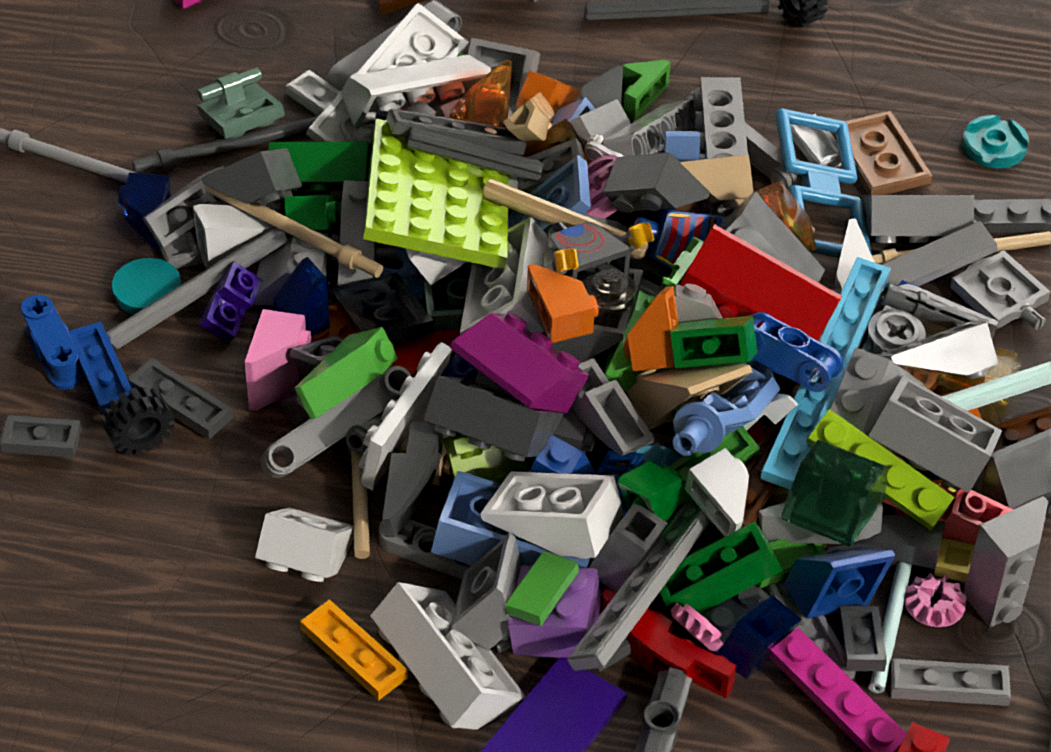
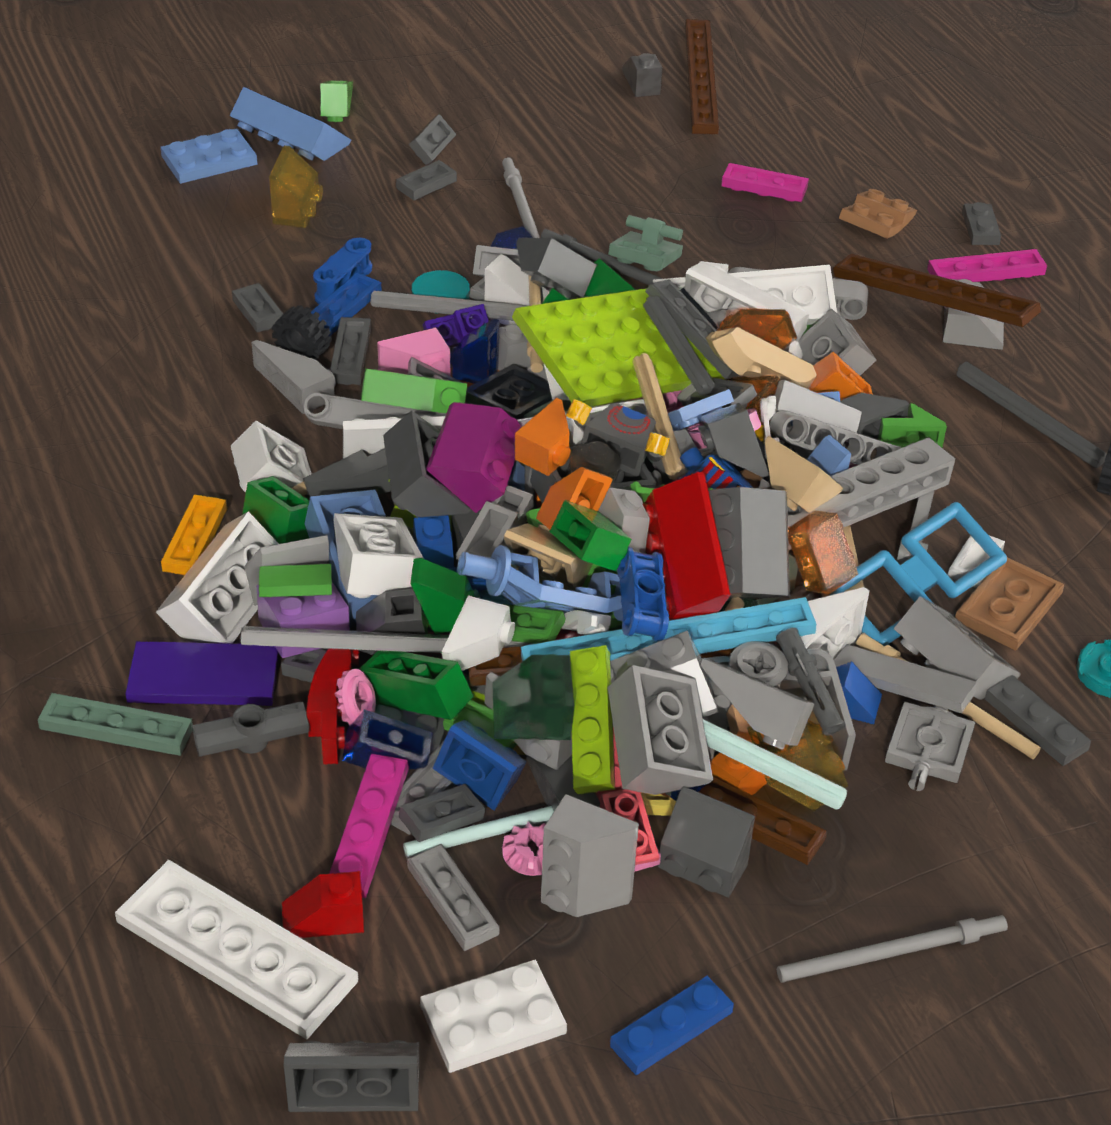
camera: 55 degrees right, 5 degrees down
none -> green brick [242,476,309,544]
none -> light grey slope [252,340,336,414]

